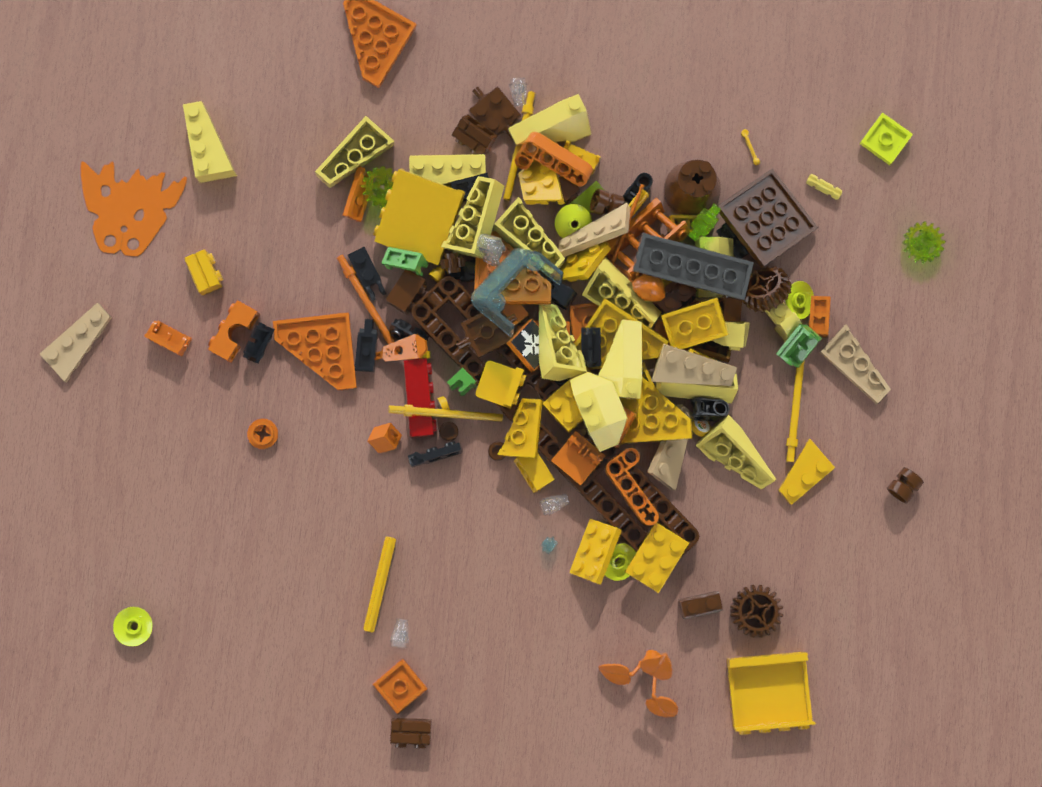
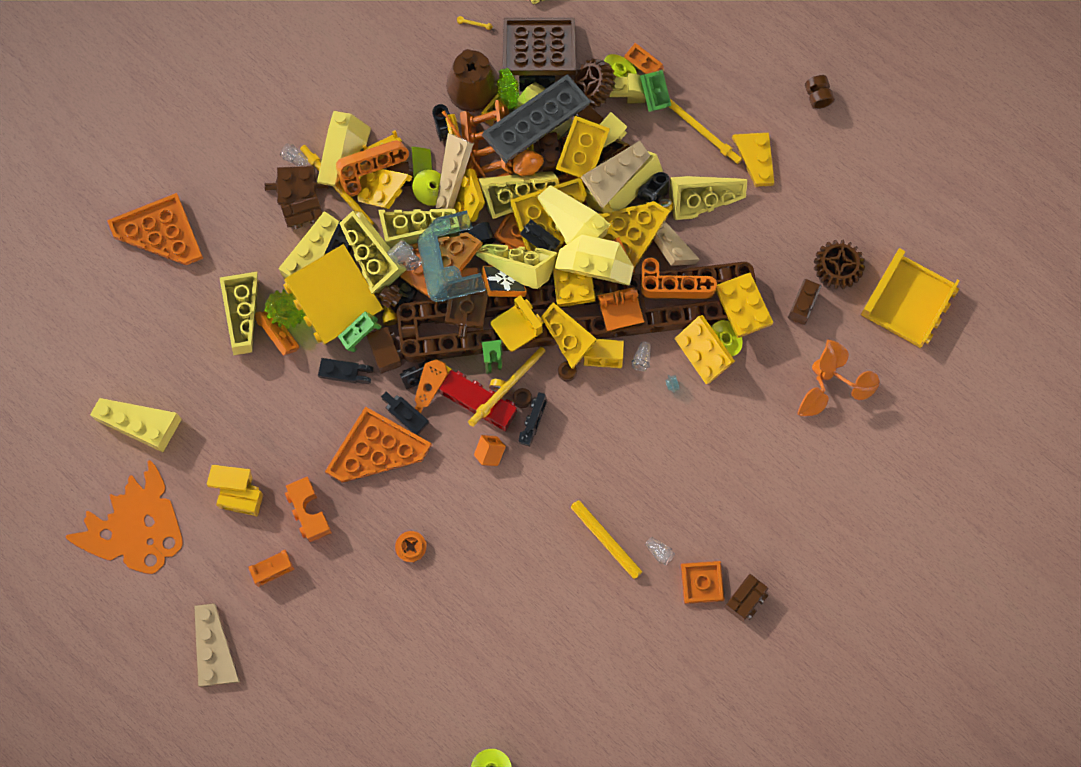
camera: 50 degrees left, 10 degrees down
black hinge [243,322,275,364] -> none
orange bar [337,255,401,353] -> none
reddish brown wheel [590,189,624,215] -> none
tan wing [819,324,891,404] -> none
none -> yellow panel [207,465,253,491]

